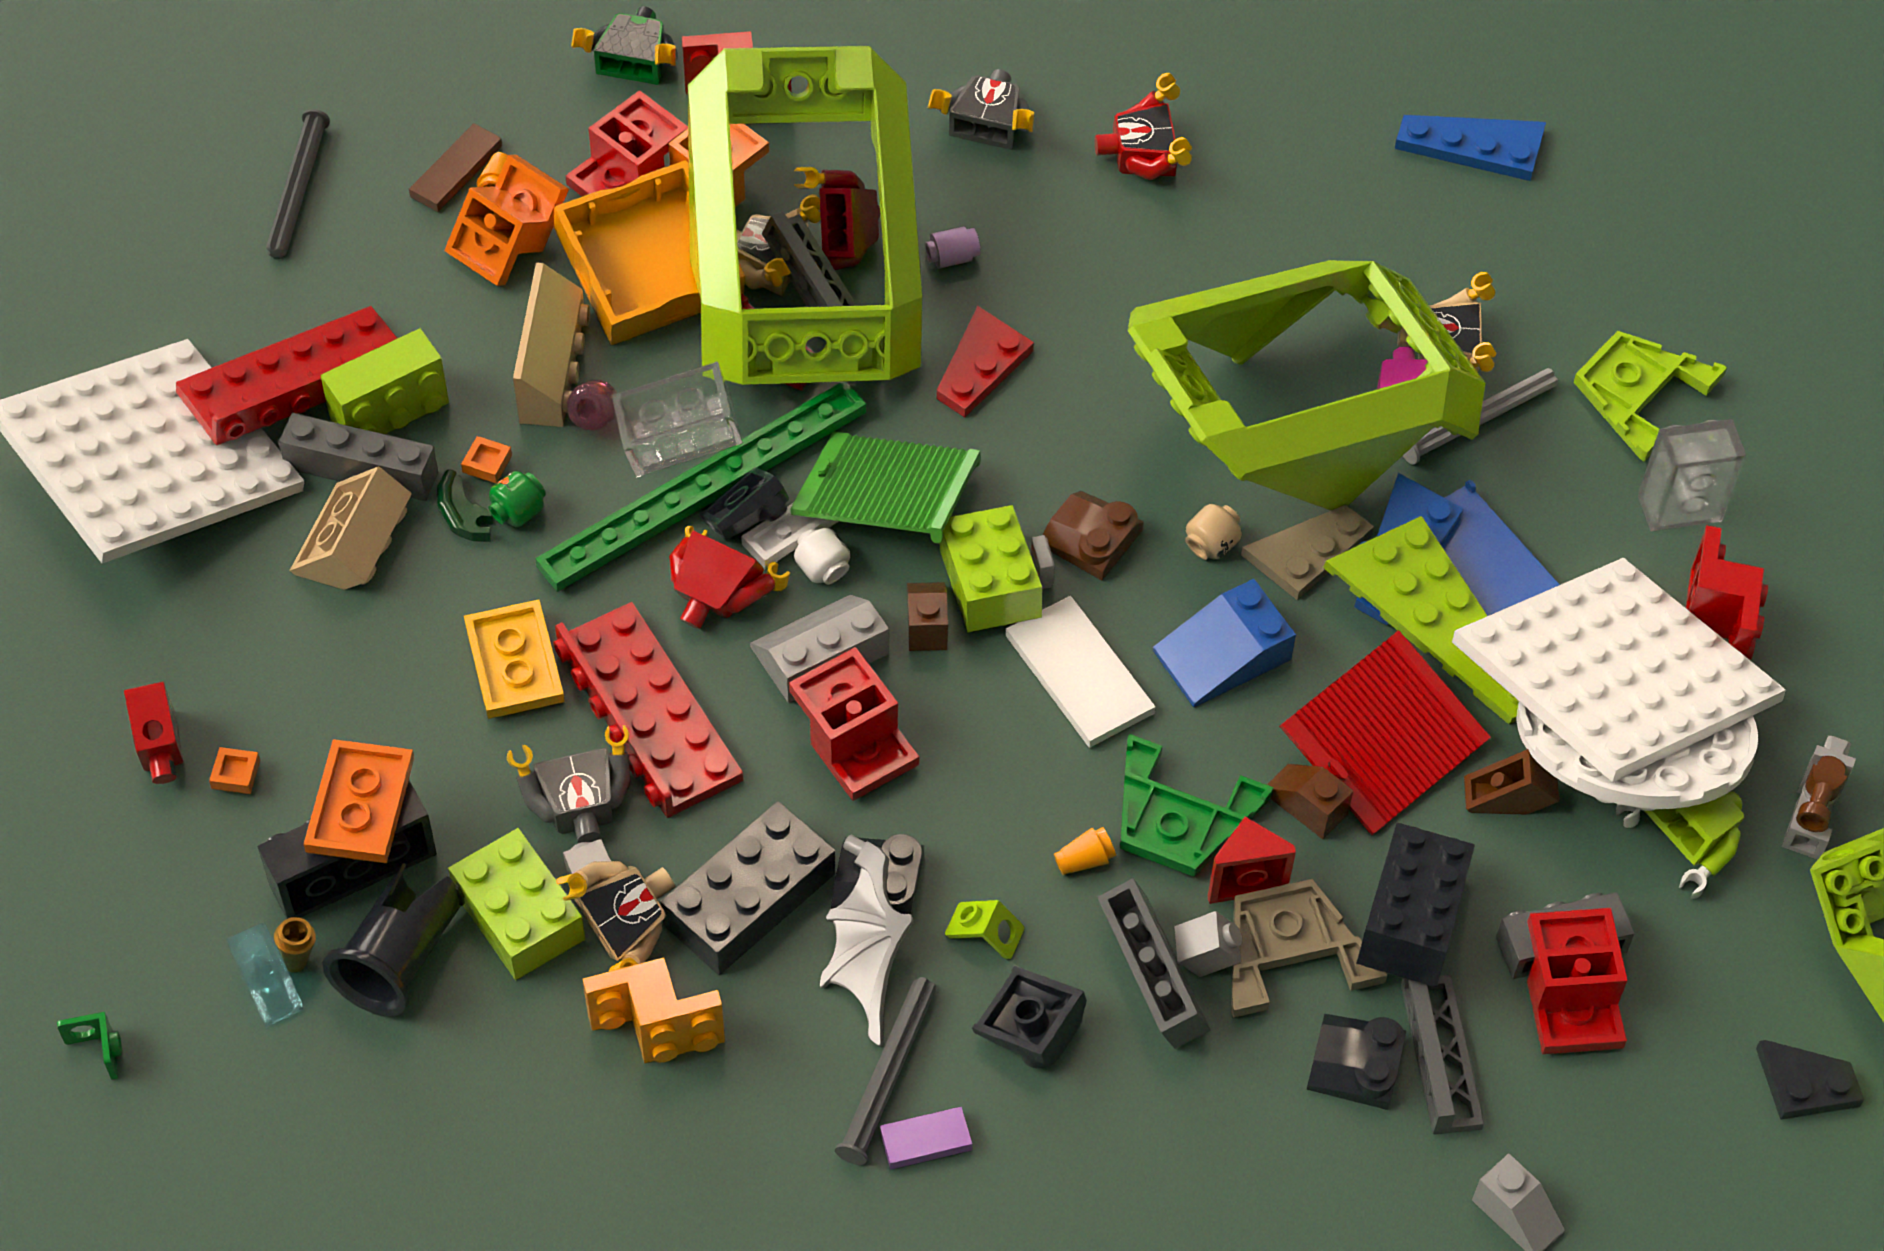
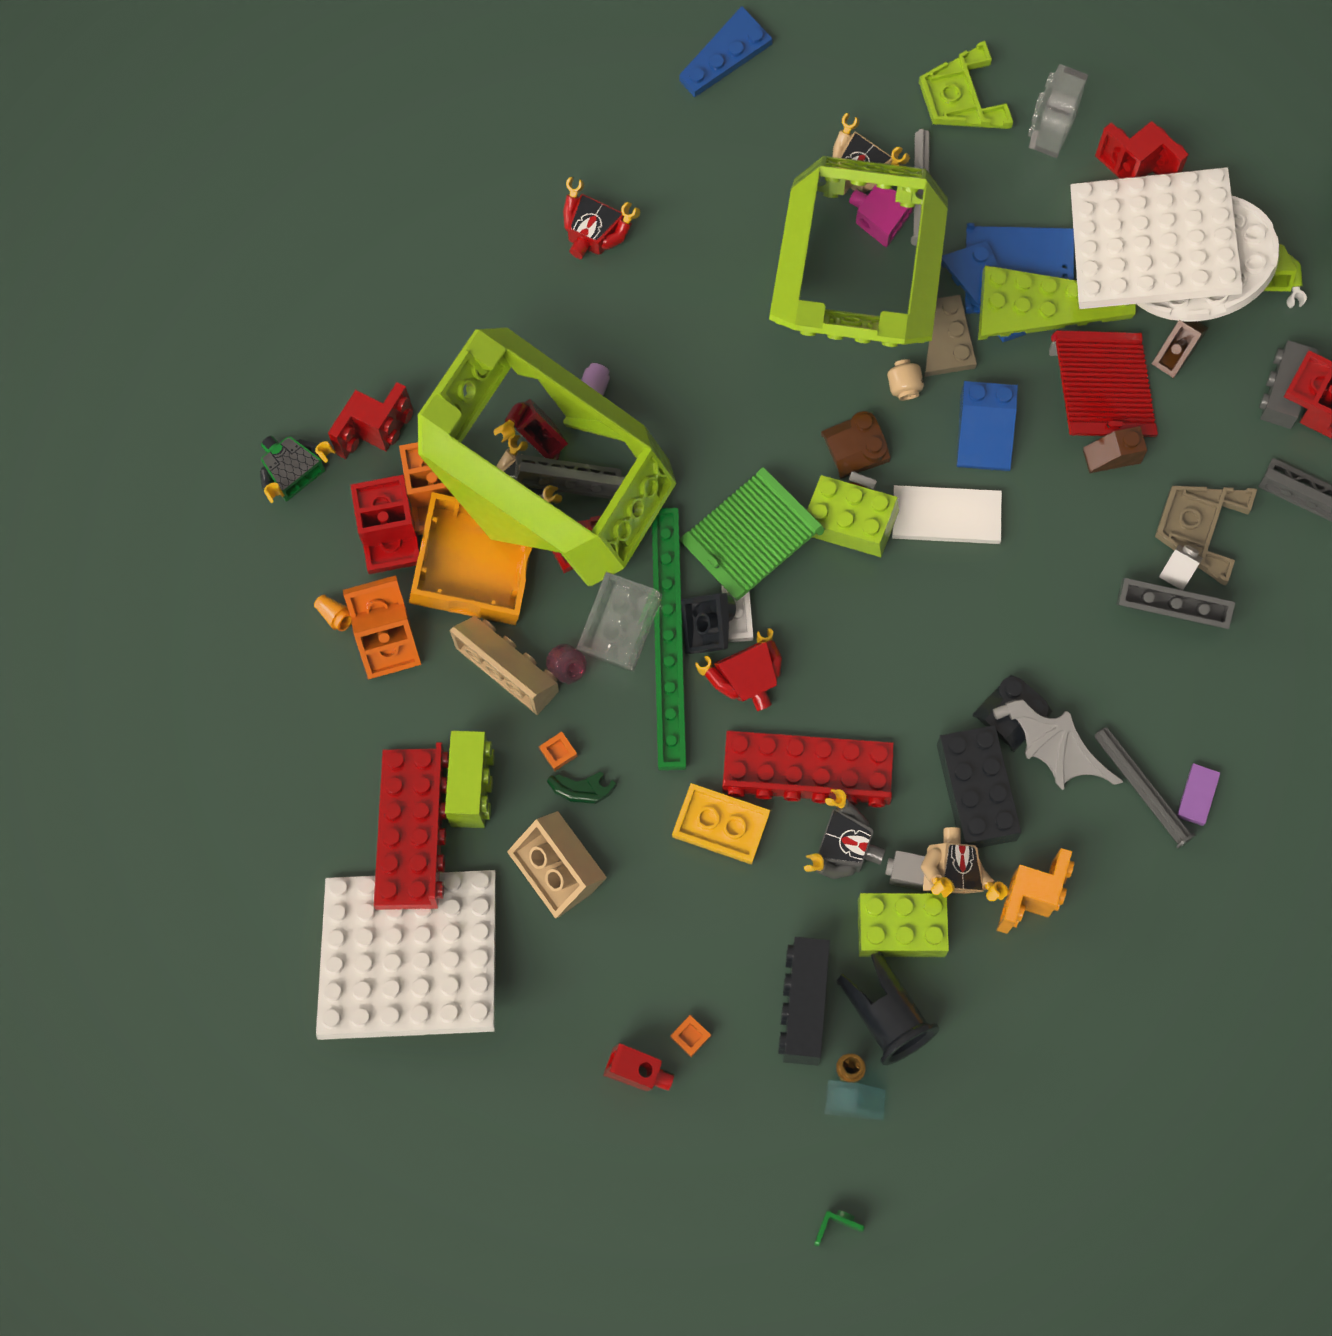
camera: 50 degrees left, 15 degrees up
dark grey axle [266,109,330,258] -> none
dark grey brick [279,413,439,501] -> none
orange plate [303,739,414,863] -> none
reddish brown tile [409,123,503,212] -> none
green head [488,471,546,527] -> none
light grey slope [750,595,889,703] -> none
red bracket [789,647,919,801] -> none
white head [794,528,850,585] -> none
reddish brown slope [907,582,948,651] -> none
torso [927,69,1034,150] -> none
red wing [936,306,1034,418] -> none
lime bracket [945,900,1025,959] -> none
black slope [972,966,1087,1068] -> none
light orange cone [1053,827,1116,876] -> none
green wing [1120,734,1274,877] -> none
red slope [1208,816,1296,904] -> none
black slope [1307,1014,1406,1110] -> none
black brick [1356,822,1475,987] -> none
hips [1781,736,1856,860] -> none

